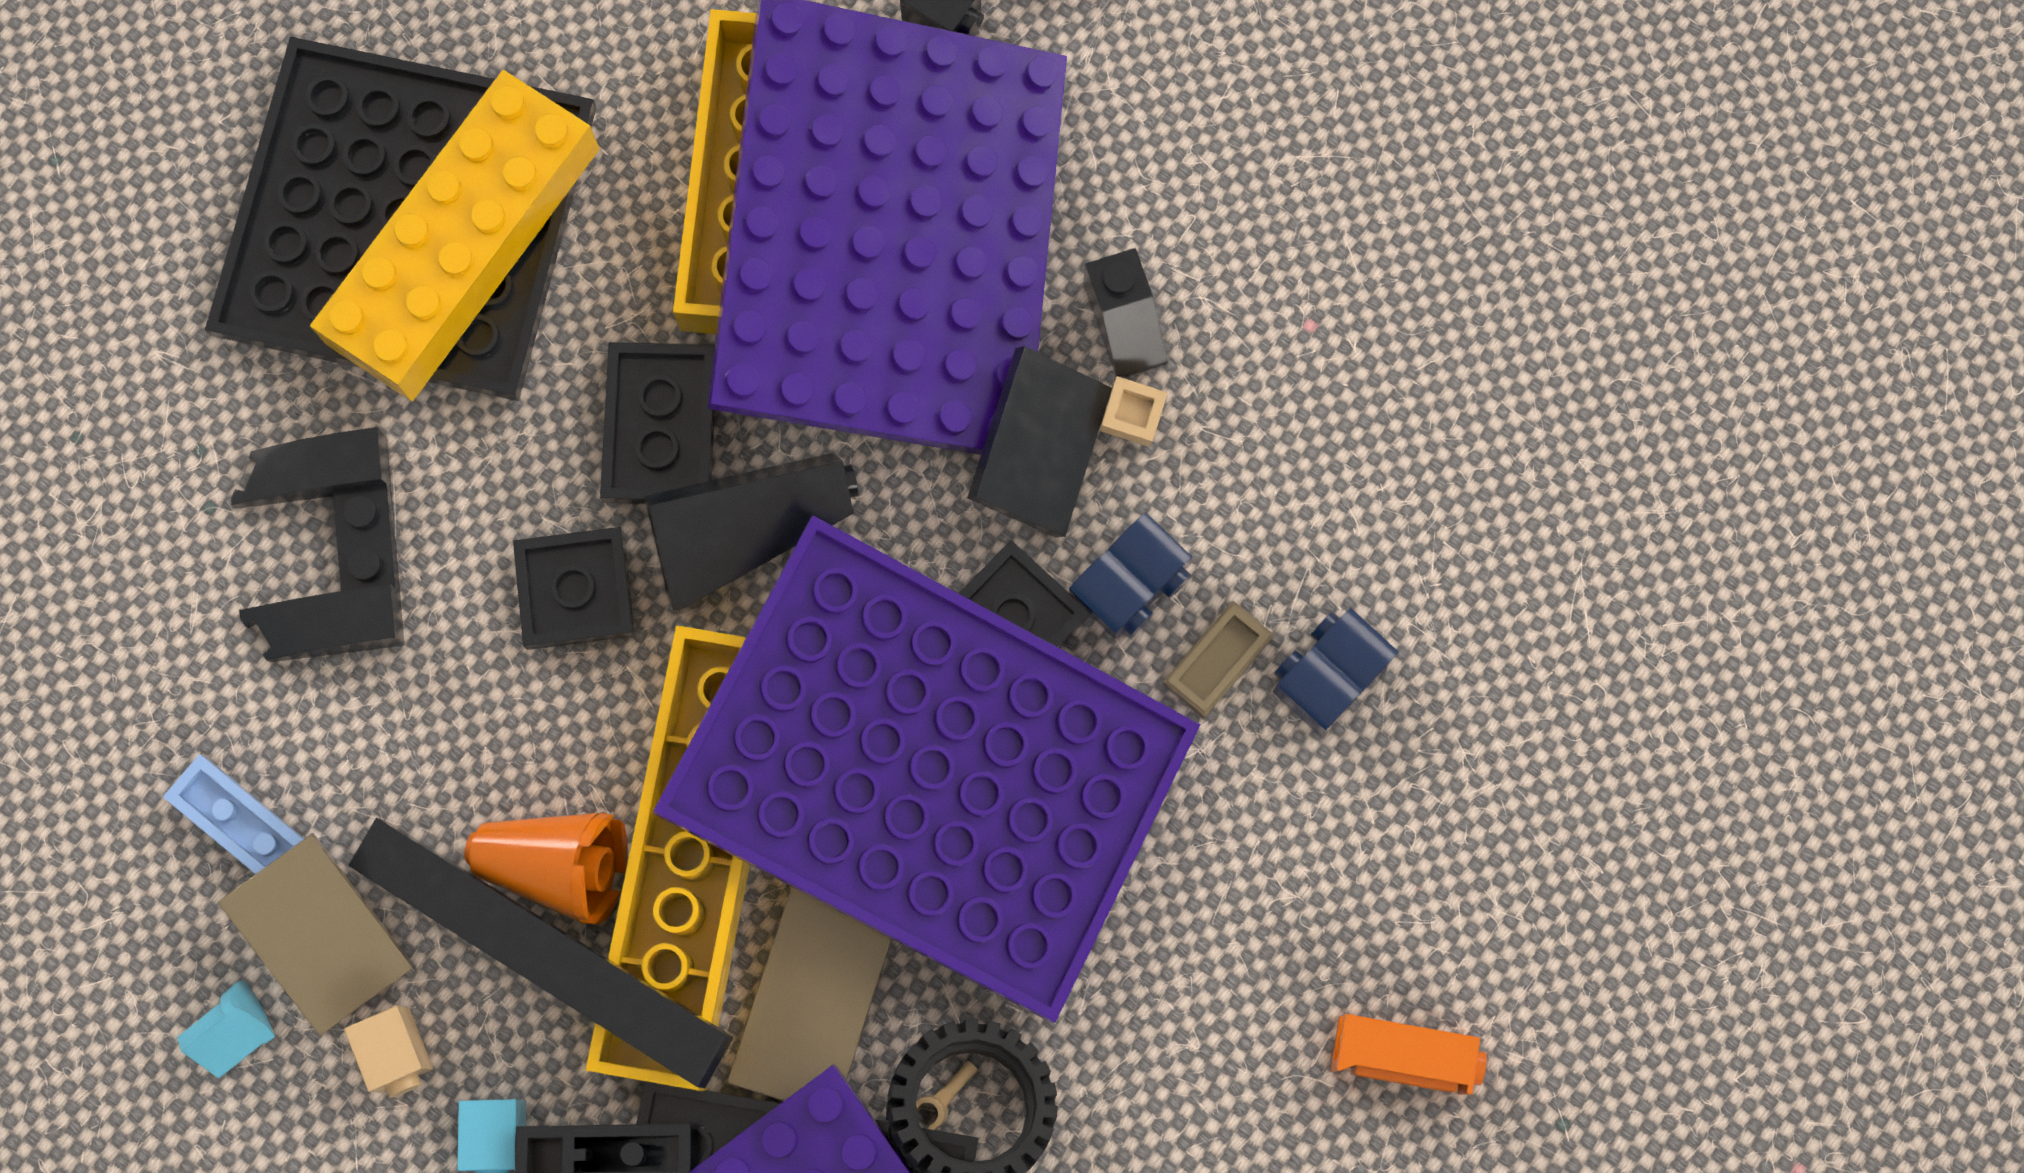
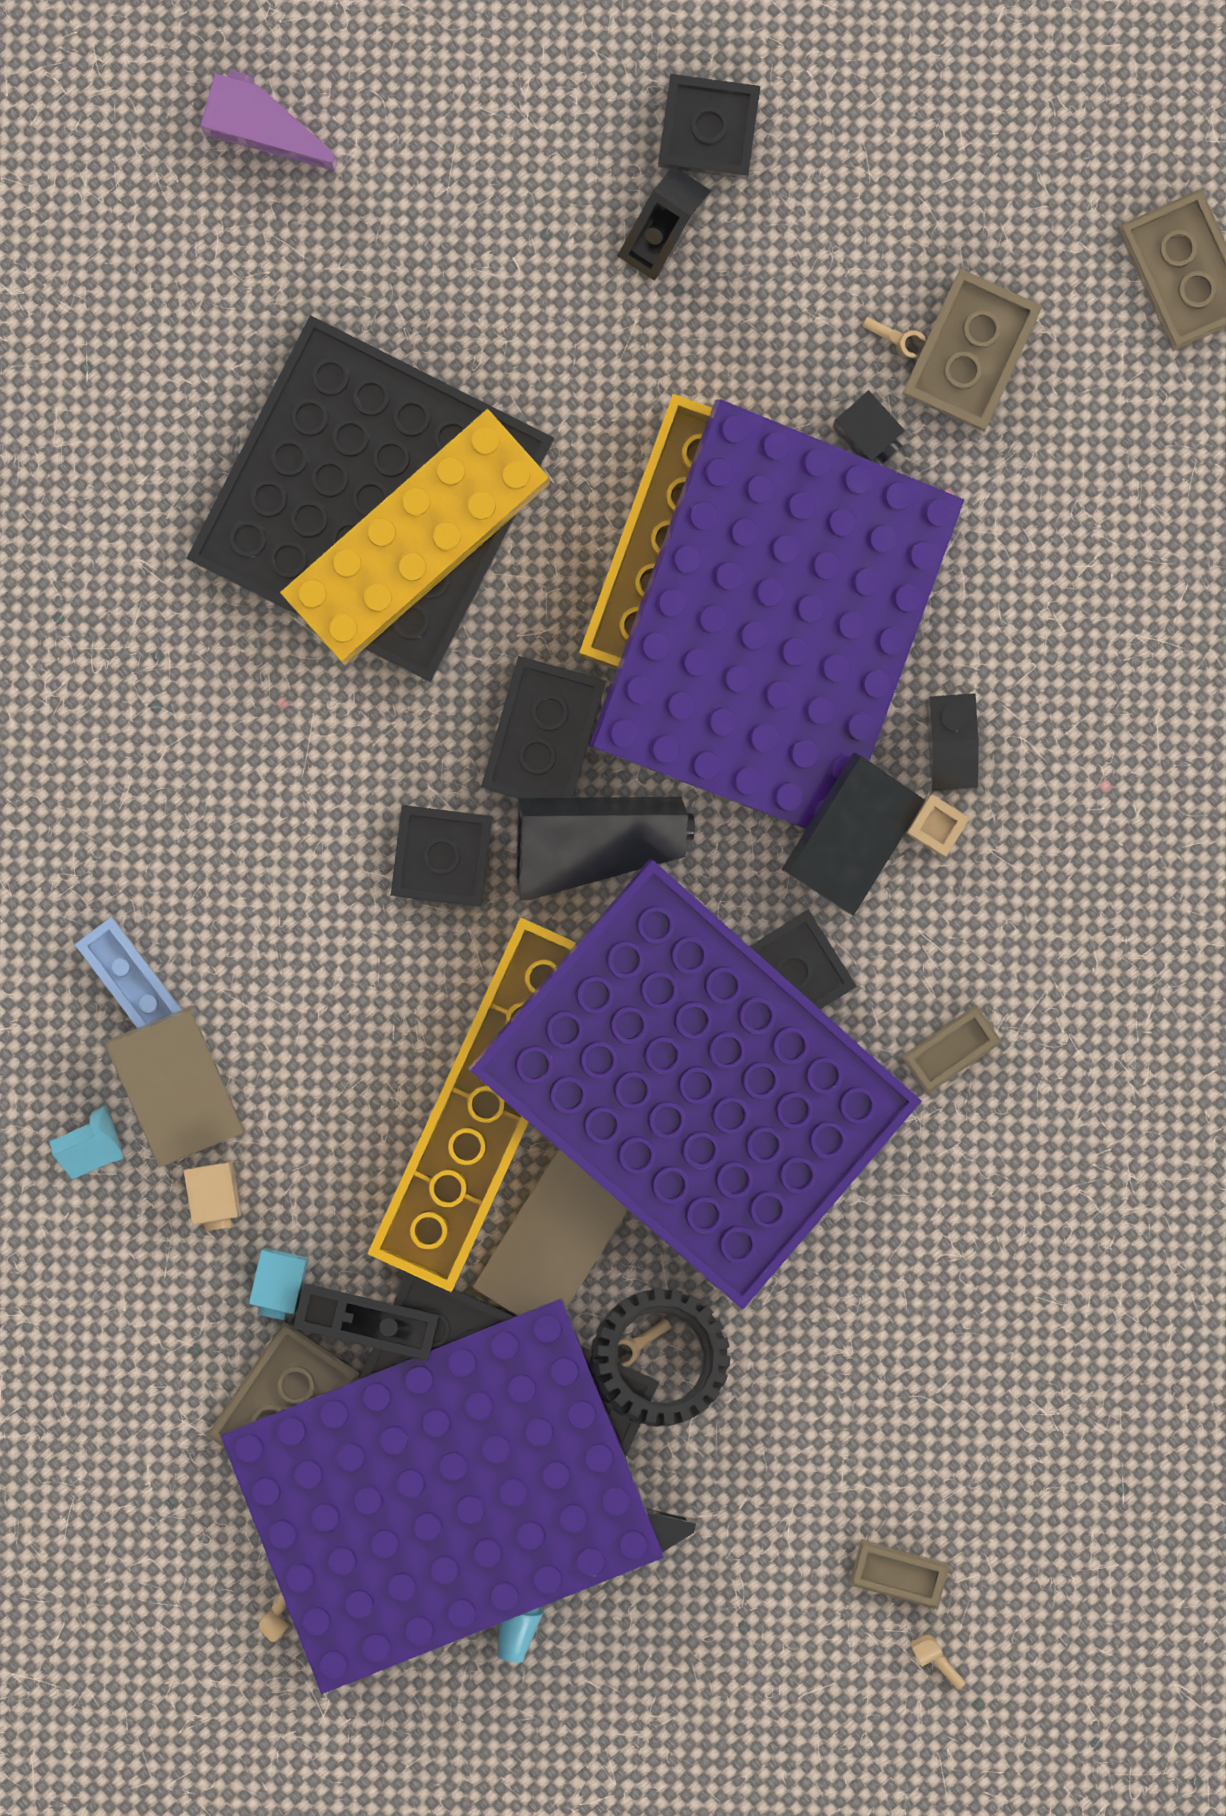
camera: 15 degrees right, 10 degrees up
black wedge [231,427,405,662] -> none
black tile [348,817,734,1089] -> none
orange cone [464,812,628,925] -> none
dark blue brick [1069,512,1192,640] -> none
dark blue brick [1273,607,1399,737] -> none
orange window [1330,1014,1487,1095] -> none

